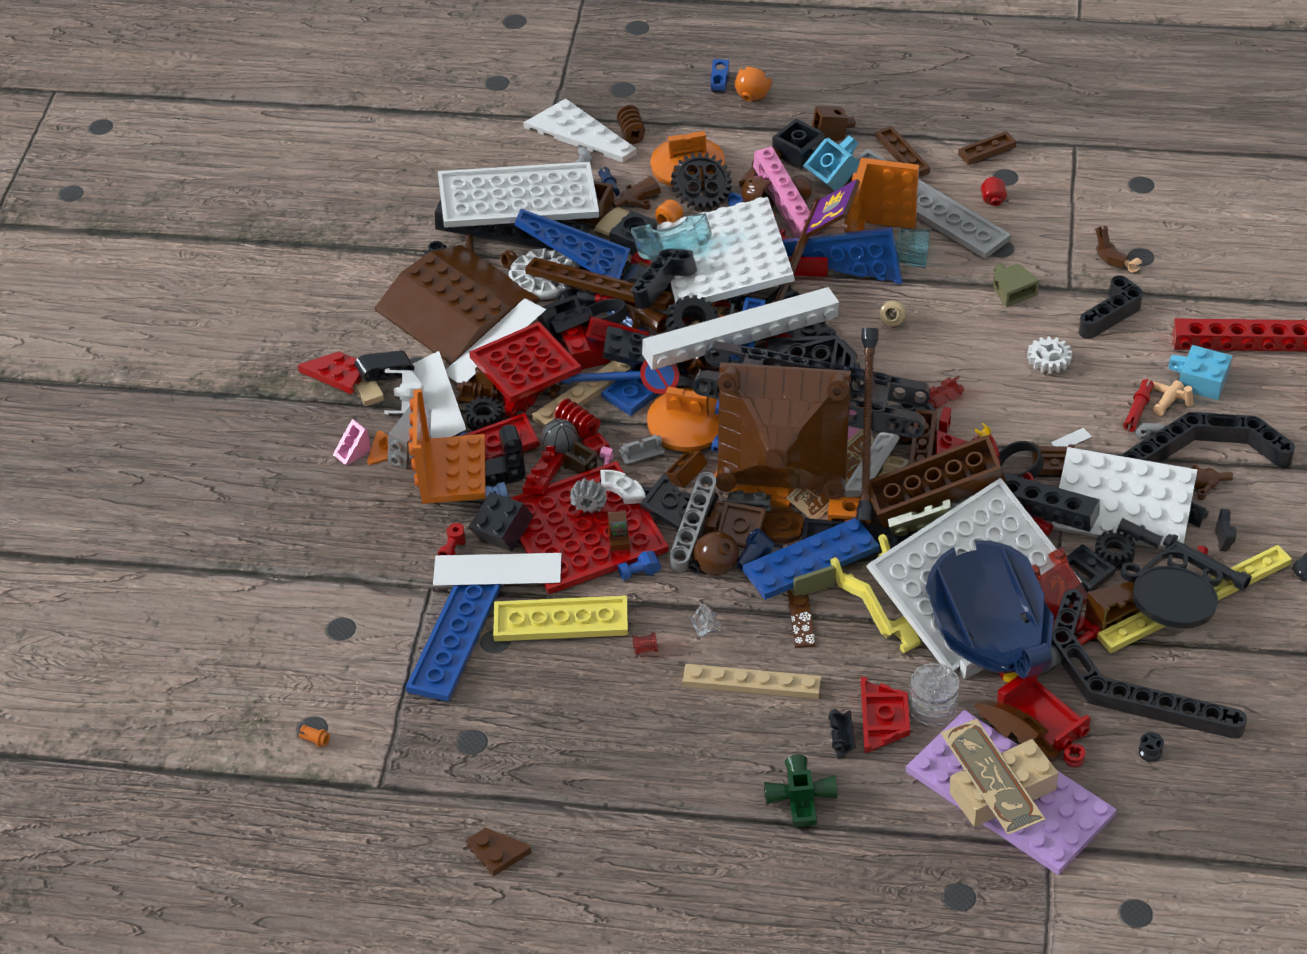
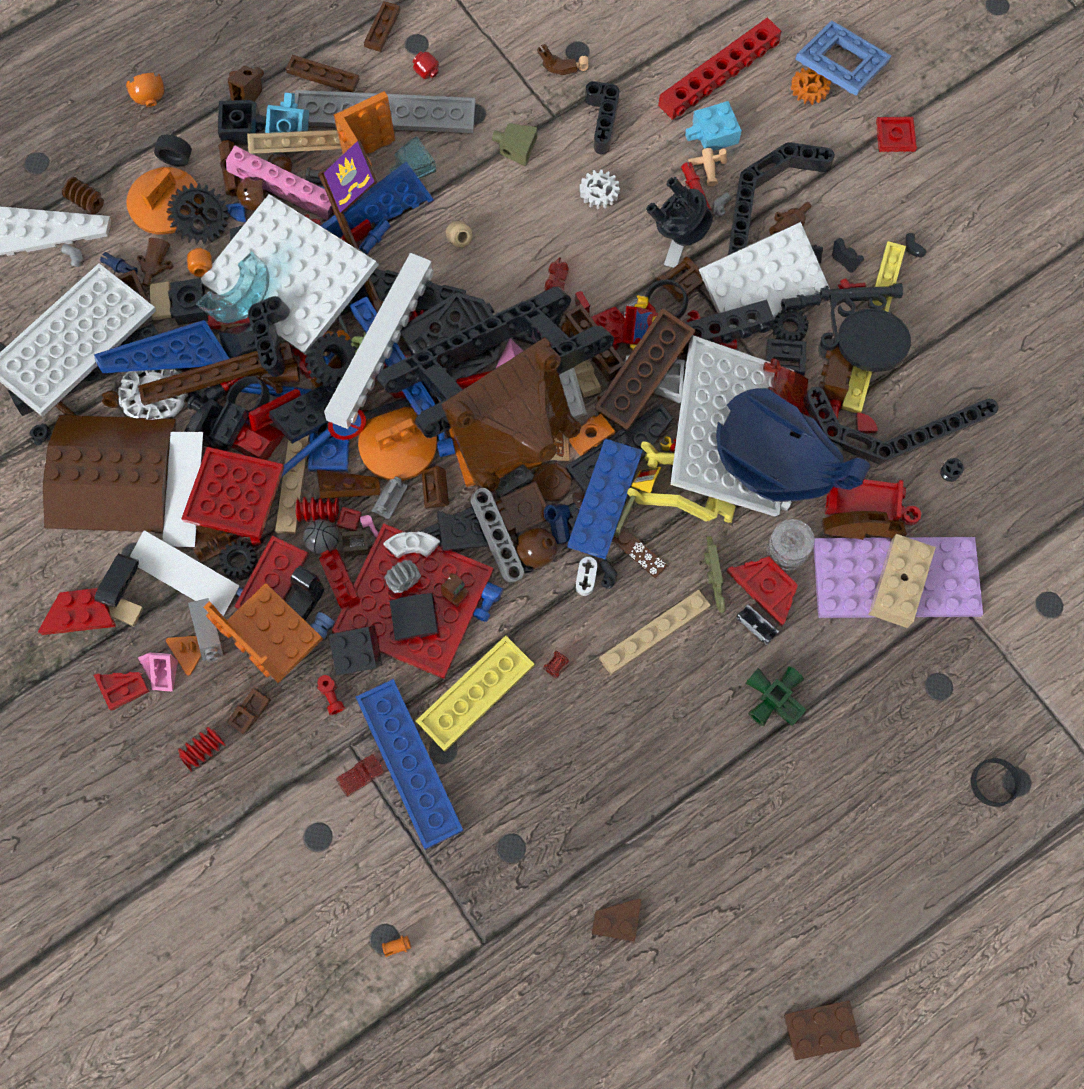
camera: 45 degrees left, 25 degrees up
white piece [384,368,424,415] -> none
white sticker [433,553,561,585] -> none
clear tile [691,604,721,636] -> none
blue leg [711,59,730,91] -> none
reddish brown hose [856,328,879,520] -> none
olive wing [888,499,953,536] -> none
sticker [940,718,1046,835] -> none
none -> red wing [93,672,150,711]
none -> black tyre [154,134,192,167]
none -> red piece [178,727,226,772]
none -> reddish brown slope [227,688,271,734]
none -> tan plate [247,130,341,154]
none -> reddish brown wing [317,469,380,498]
none -> clear red slope [336,754,384,797]
none -> blue pin [358,219,391,255]
none -> black slope [390,593,439,641]
none -> white beam [576,557,597,596]
none -> black arm [599,559,617,589]
none -> slope [632,467,662,493]
none -> black piece [646,177,713,246]
none -> olive plate [703,536,726,613]
none -> red tile [856,413,878,433]

